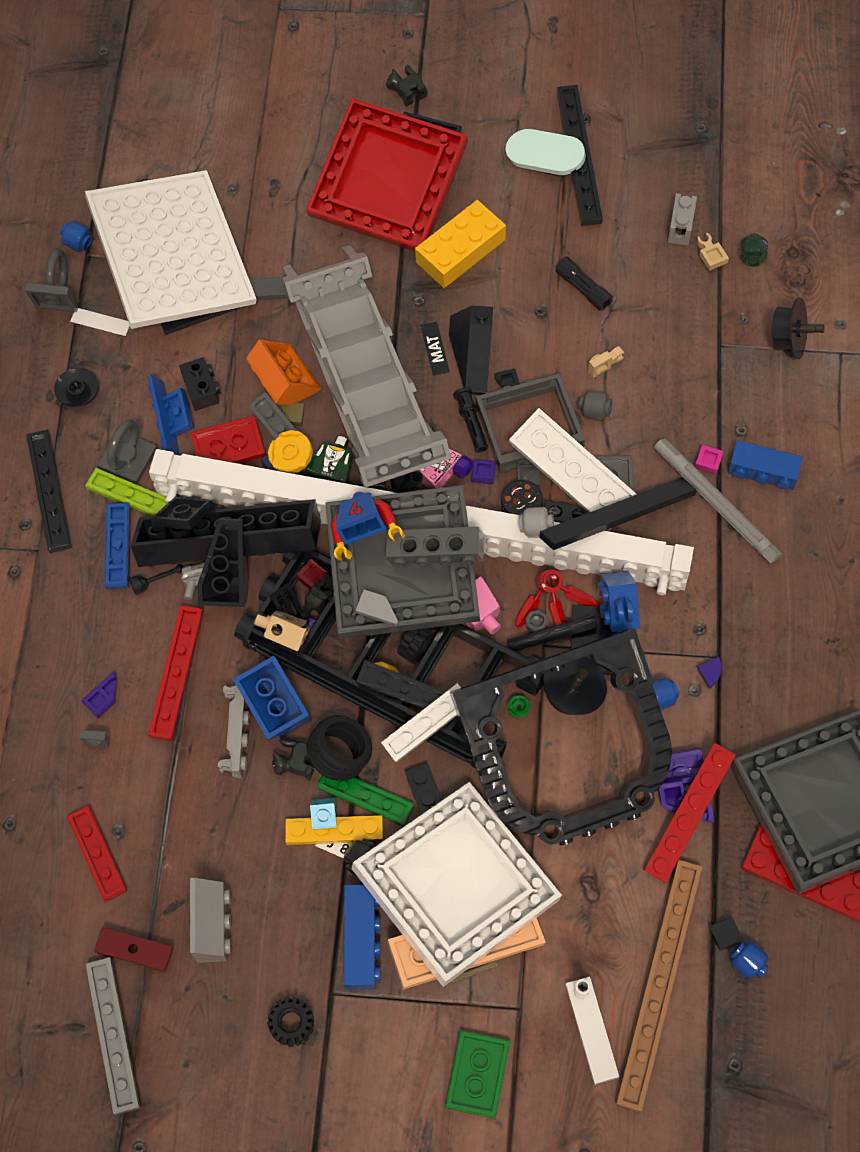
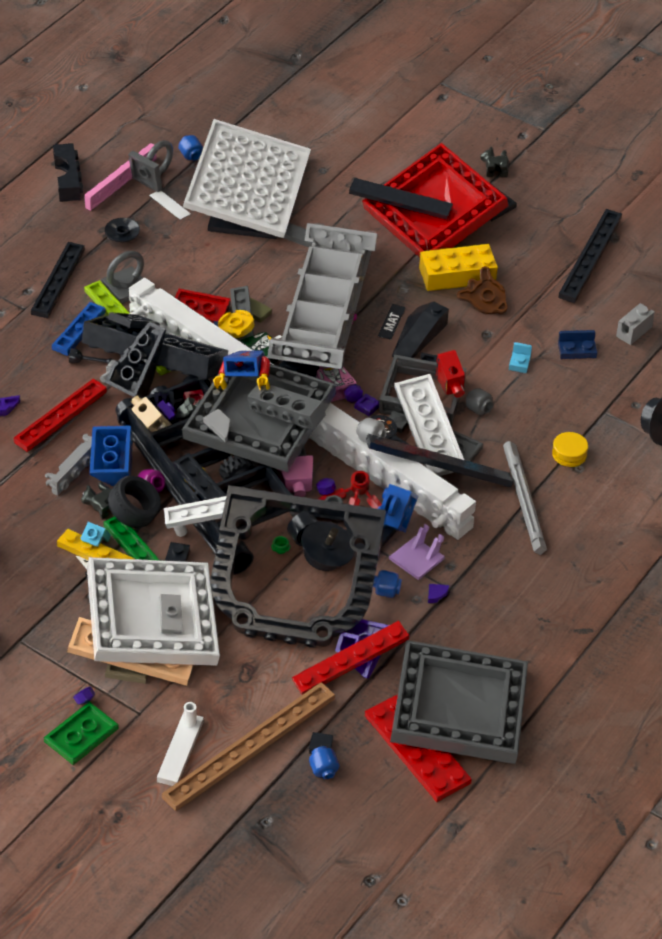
camera: 25 degrees right, 20 degrees down
blue bracket [147,374,194,456] -> none
black brick [179,357,221,411] -> none
orange slope [246,339,321,405] -> none
blue brick [344,885,381,990] -> none
black pin [453,387,489,453] -> none
light aqua tile [506,129,586,175] -> none
black axle [555,257,613,311] -> none
tan plate [588,346,624,378] -> none
dark pink plate [695,445,724,474] -> none
tan plate [697,233,729,271] -> none
blue brick [728,440,803,490] -> none
none -> dark purple tile [73,686,95,705]
none -> bright pink plate [85,143,157,211]
none -> magenta head [137,469,165,494]
none -> dark purple plate [157,400,175,422]
none -> light grey plate [159,594,183,634]
none -> dark purple tile [316,478,336,495]
none -> black tile [349,178,453,220]
none -> lavender plate [389,524,445,580]
none -> red torso [436,350,465,398]
none -> reddish brown tile [457,266,508,314]
none -> medium azure bracket [509,342,532,373]
none -> yellow head [552,432,588,467]
none -> dark blue bracket [558,330,597,359]

